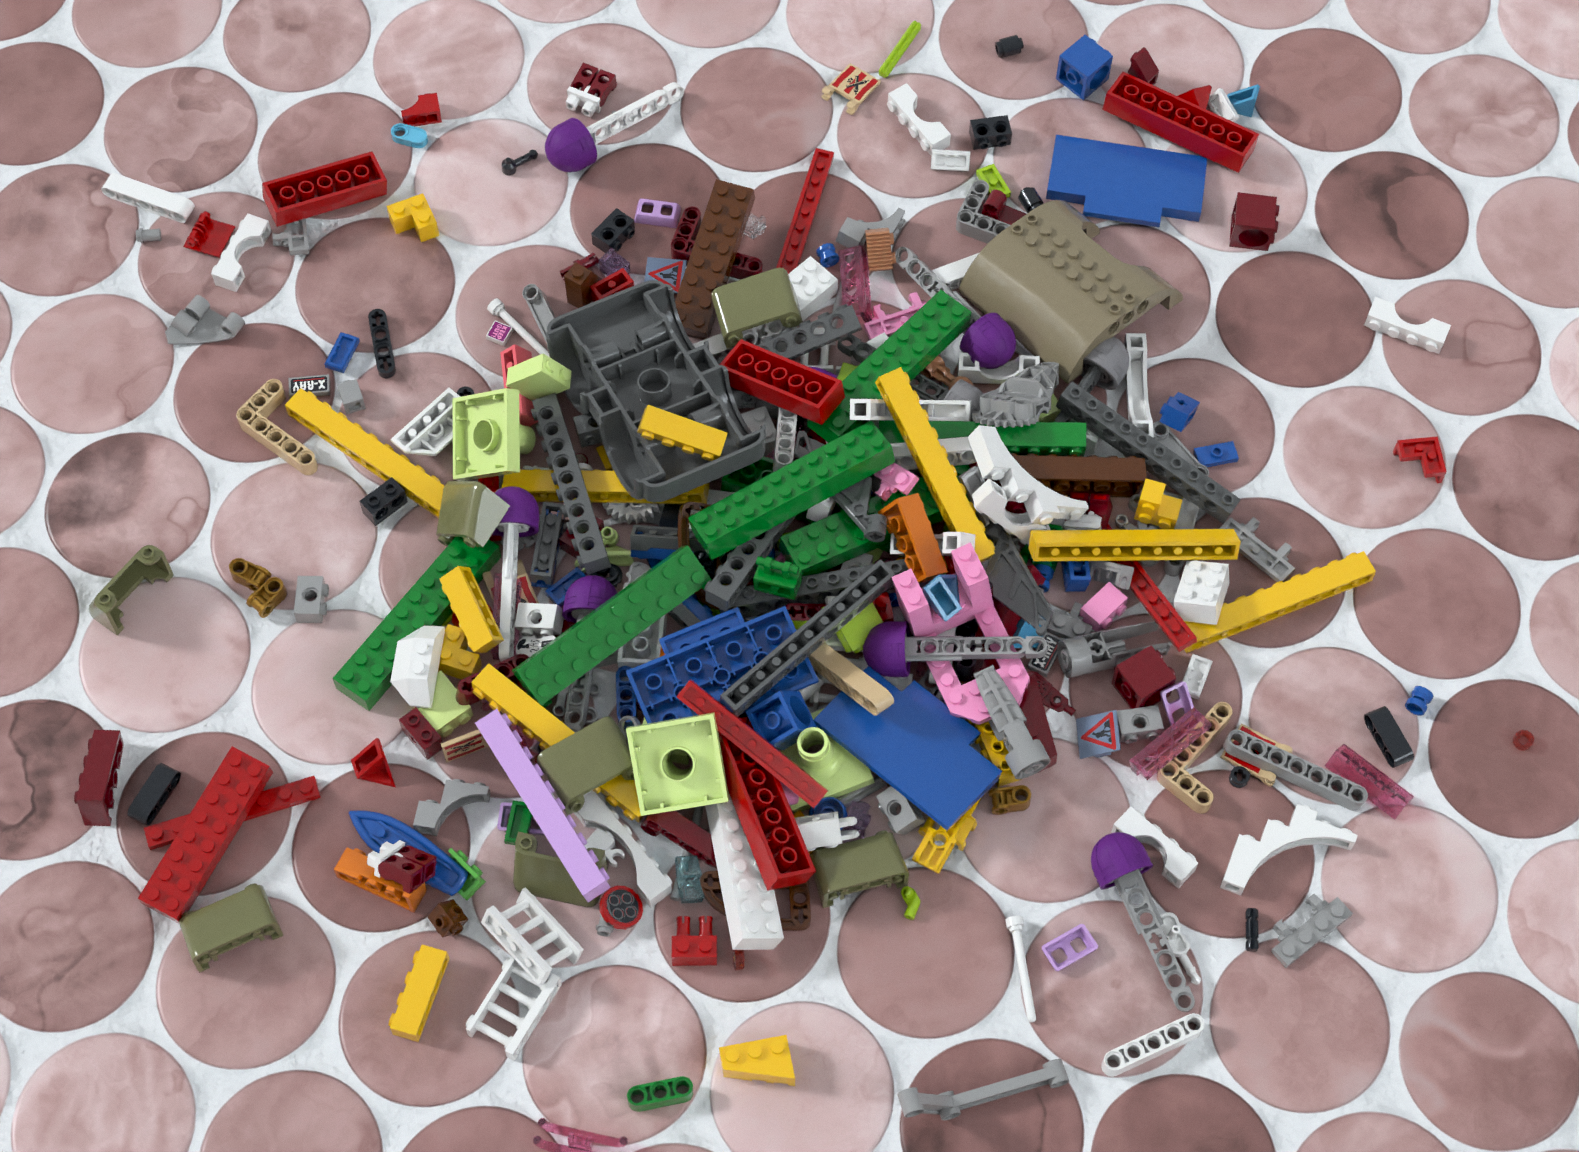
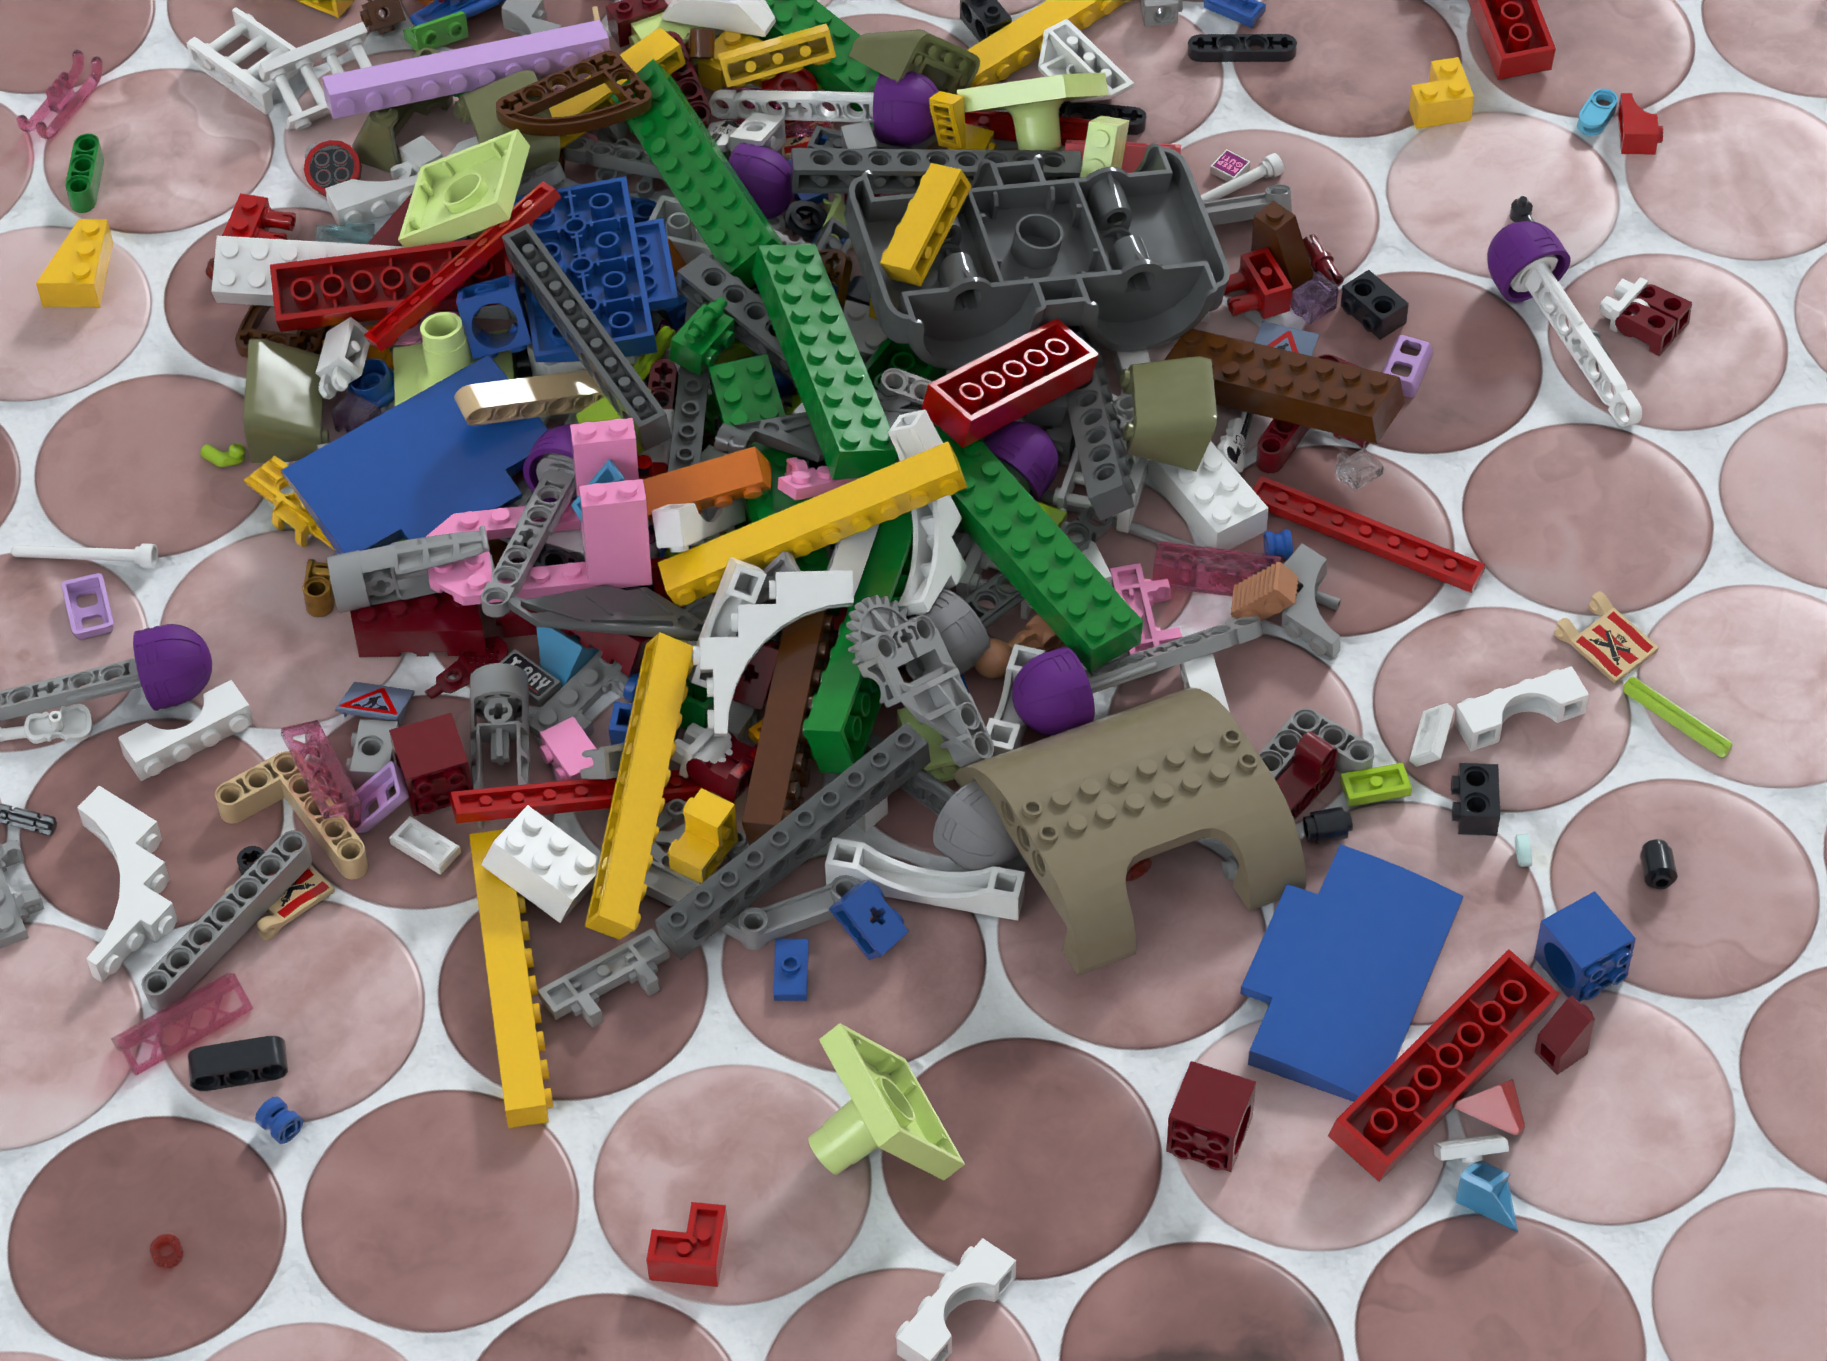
camera: 105 degrees right, 10 degrees down
none -> reddish brown beam [496,51,652,136]
none -> reddish brown piece [682,28,715,59]
none -> yellowish green piece [808,1023,965,1180]
none -> light grey brick [841,121,877,149]
none -> yellow slope [929,91,966,150]
none -> light aqua tile [1515,834,1532,867]

